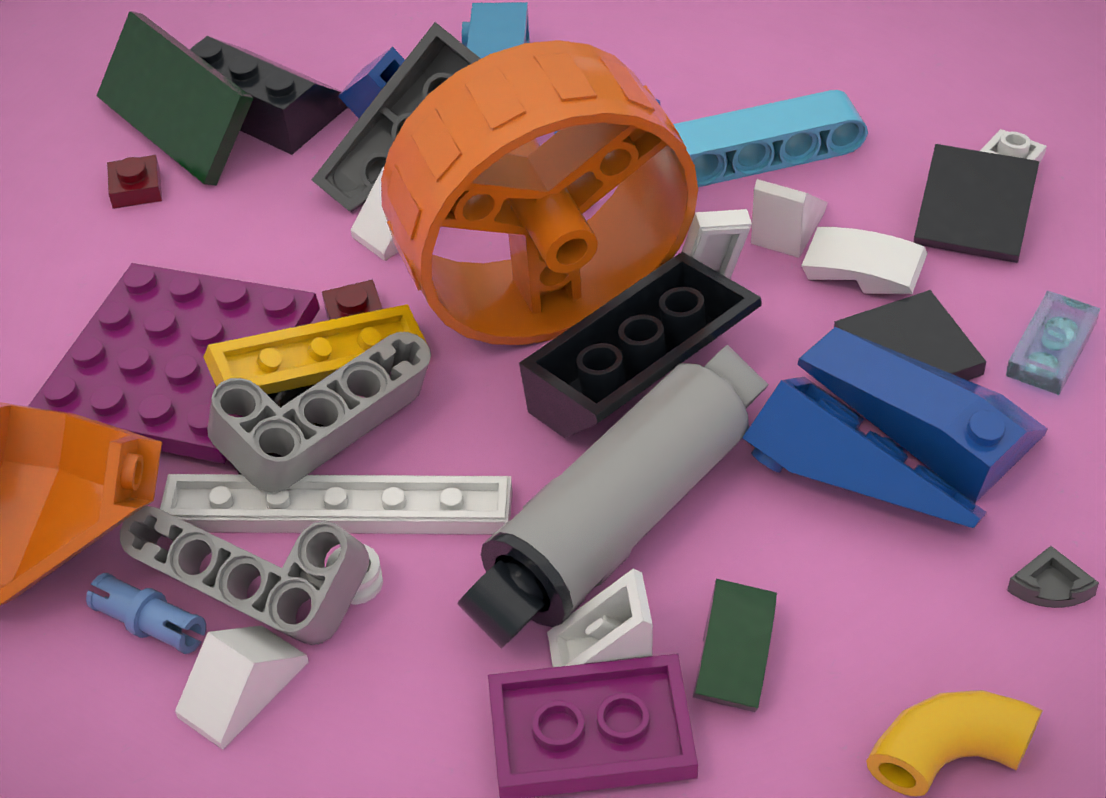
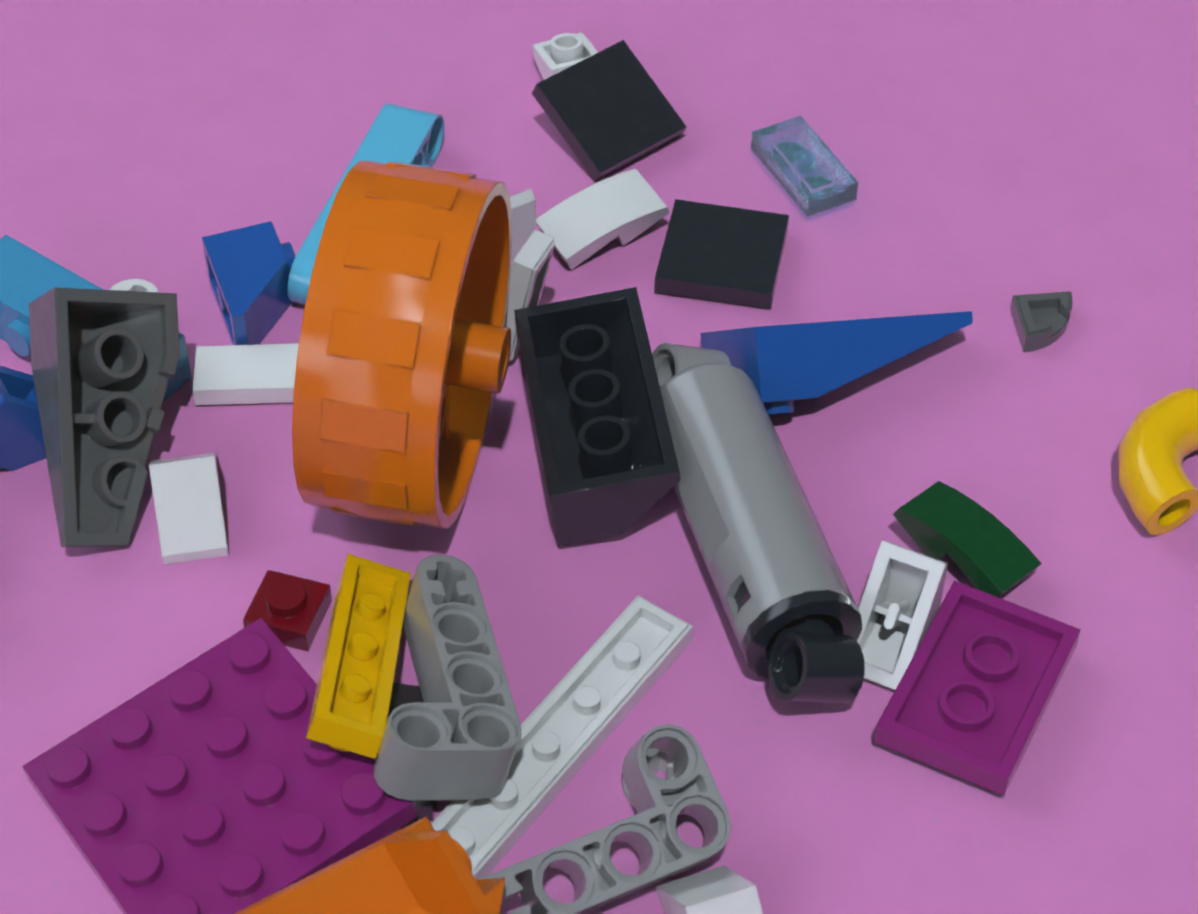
camera: 60 degrees left, 0 degrees up
blue wedge [797,327,1048,503] -> none

